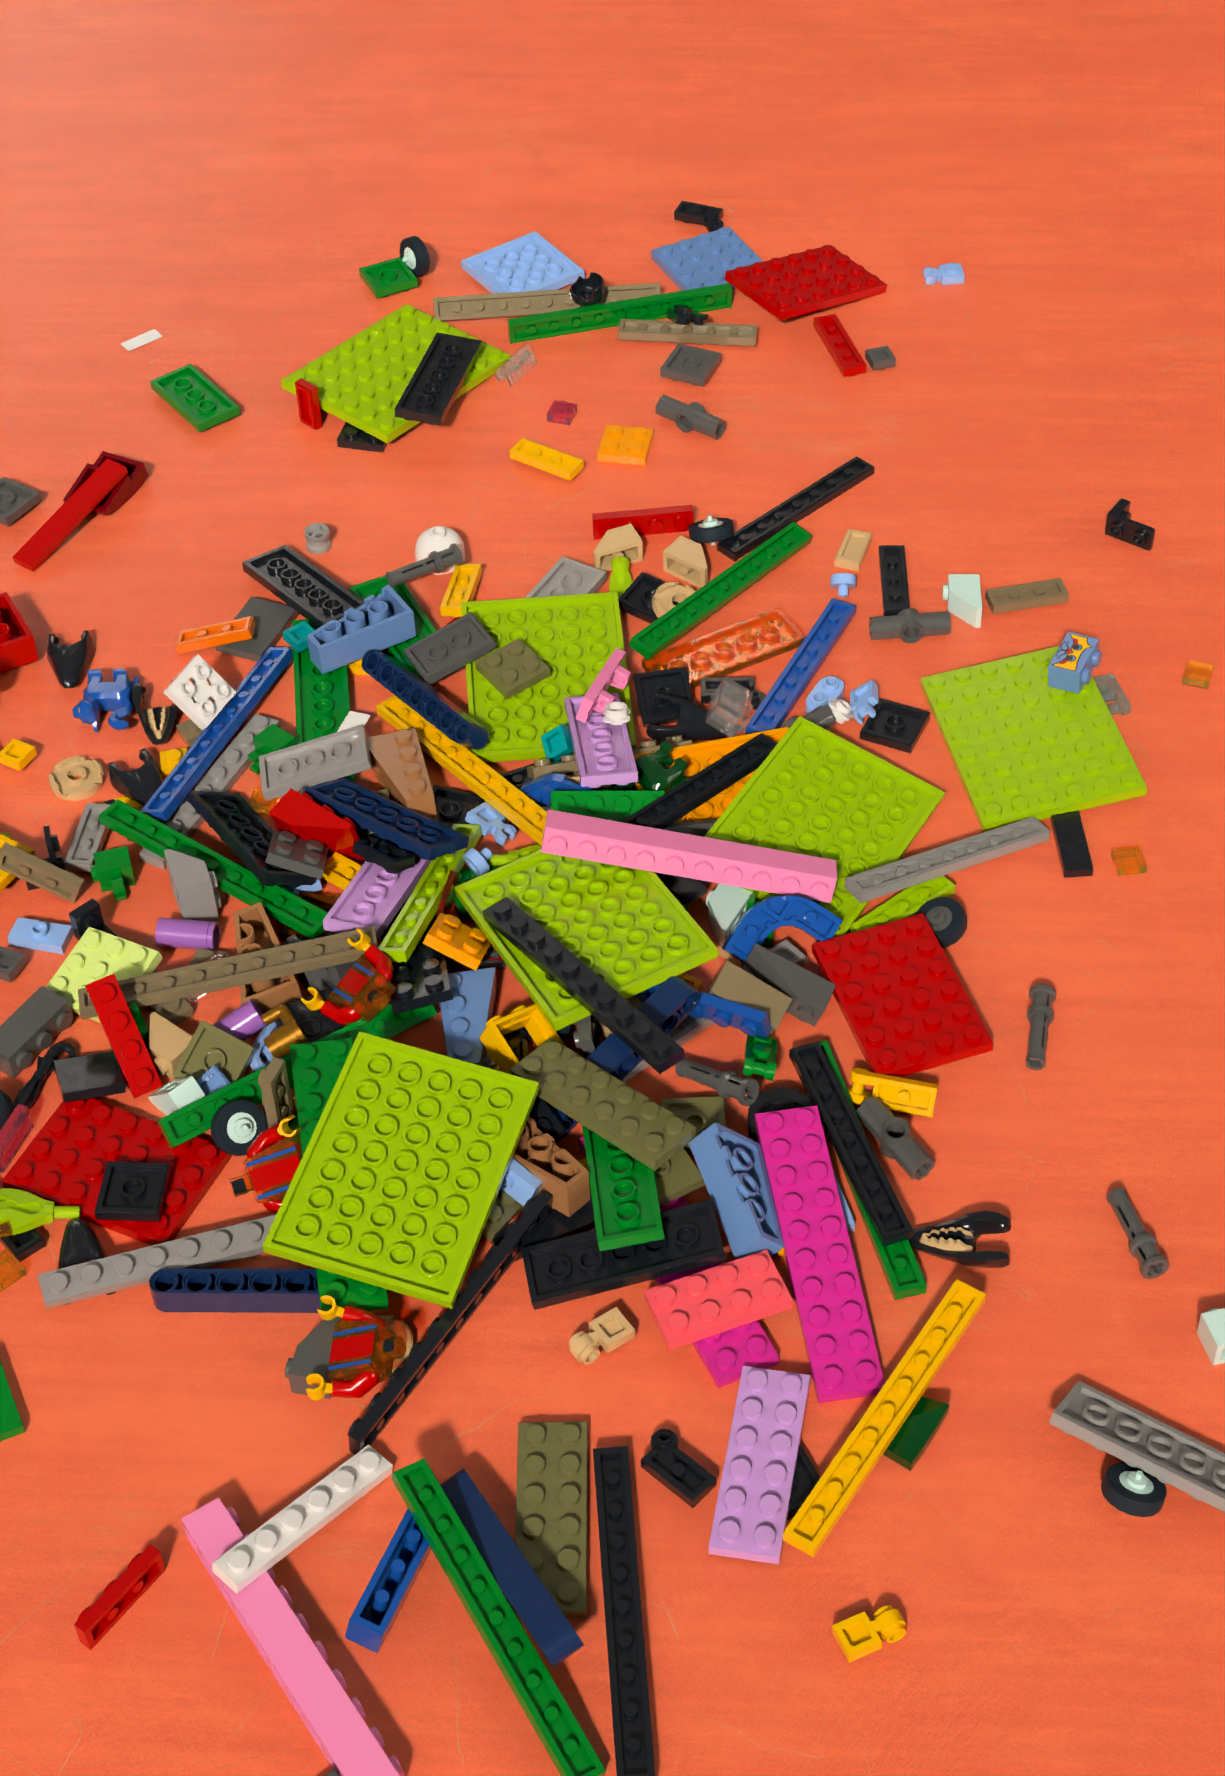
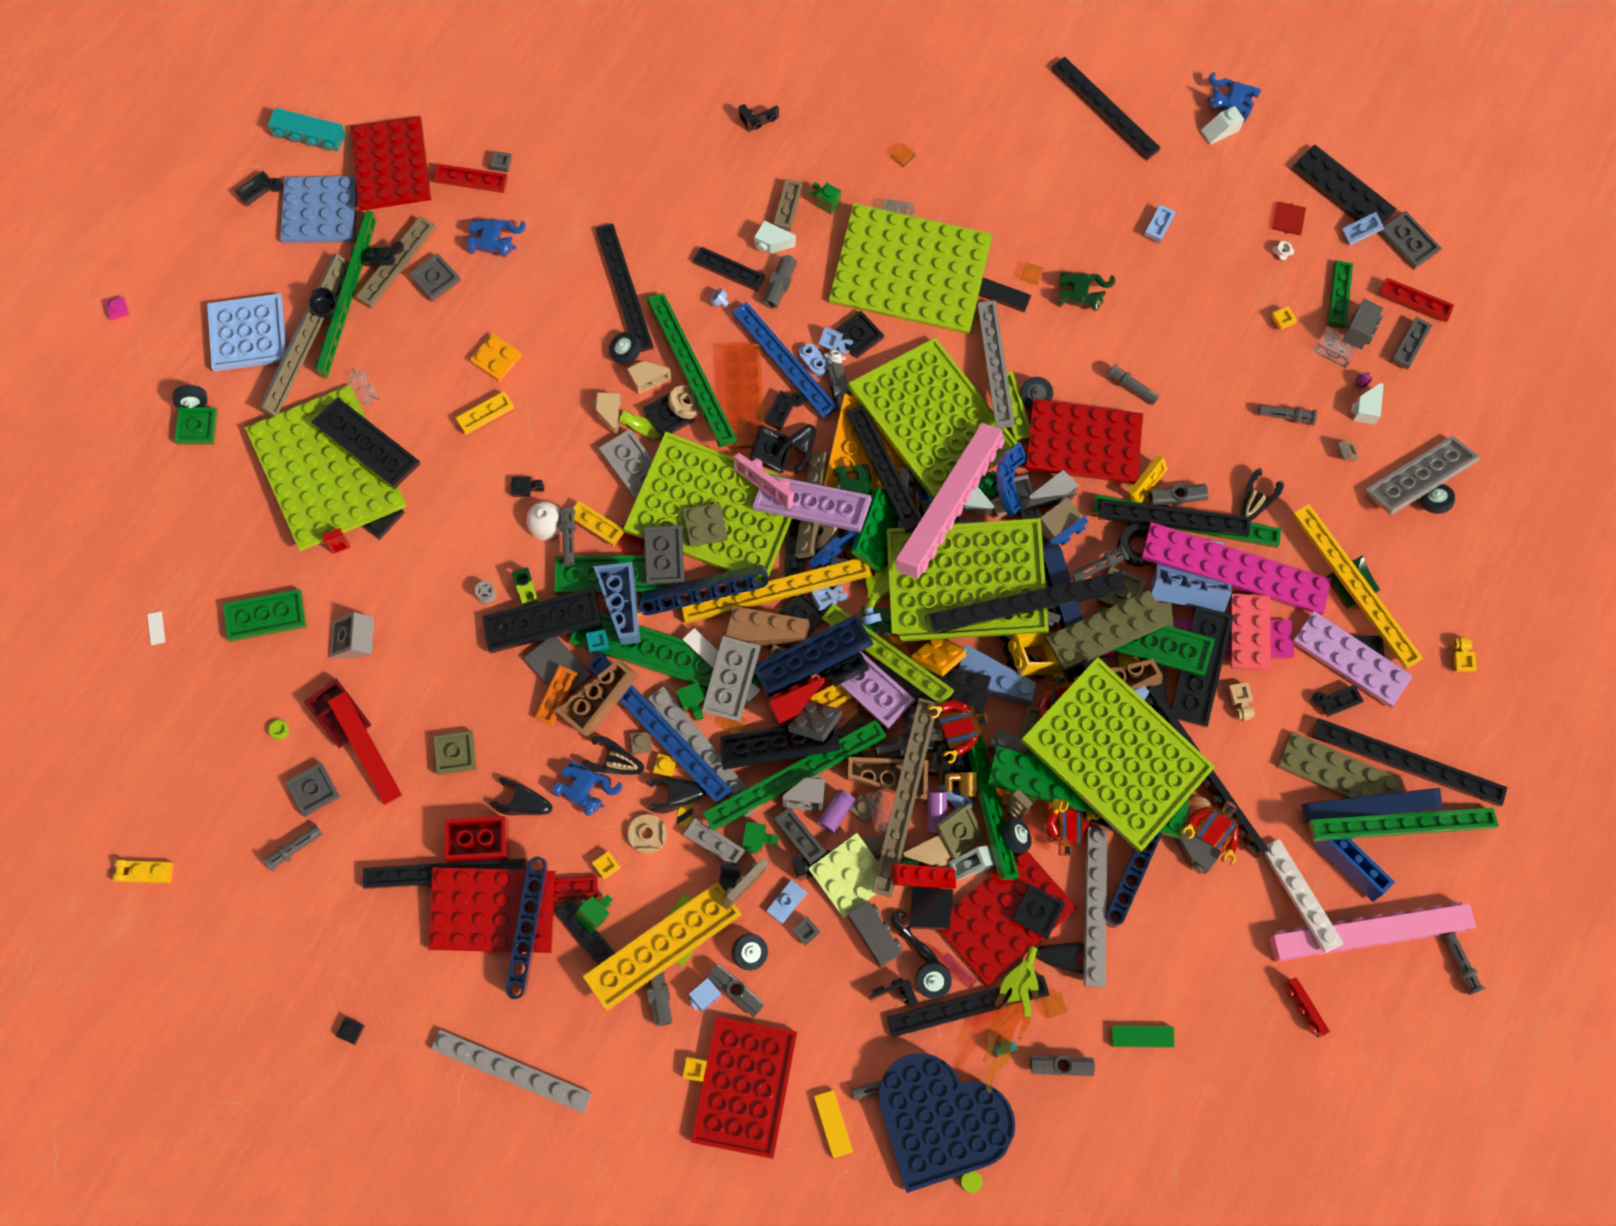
camera: 70 degrees left, 25 degrees up
white plate [163,654,236,730] -> none
medium blue tile [196,1065,232,1096] -> none
teal plate [541,724,574,762] -> none
clear pink plate [547,400,577,426] -> none
red plate [592,505,693,540] -> none
white plate [603,702,630,725] -> none
dark grey piece [655,395,726,440] -> none
clear brick [705,677,753,737] -> none
green plate [742,1035,777,1081] -> none
tan tile [834,529,872,571] -> none
light blue plate [923,263,965,285] -> none
medium blue brick [1048,632,1102,694] -> none
none -> dark pink plate [105,296,129,320]
none -> teal brick [268,108,346,152]
none -> lime tile [268,720,289,740]
none -> slope [330,612,374,658]
none -> olive plate [433,730,477,775]
none -> blue animal [467,218,526,257]
none -> black plate [511,477,545,497]
none -> leg [512,567,538,605]
none -> medium nougat wedge [555,660,639,737]
none -> dark grey plate [774,807,826,866]
none -> green brick [807,182,841,215]
none -> dark green animal [1058,272,1116,311]
none -> dark tan plate [1338,440,1359,462]

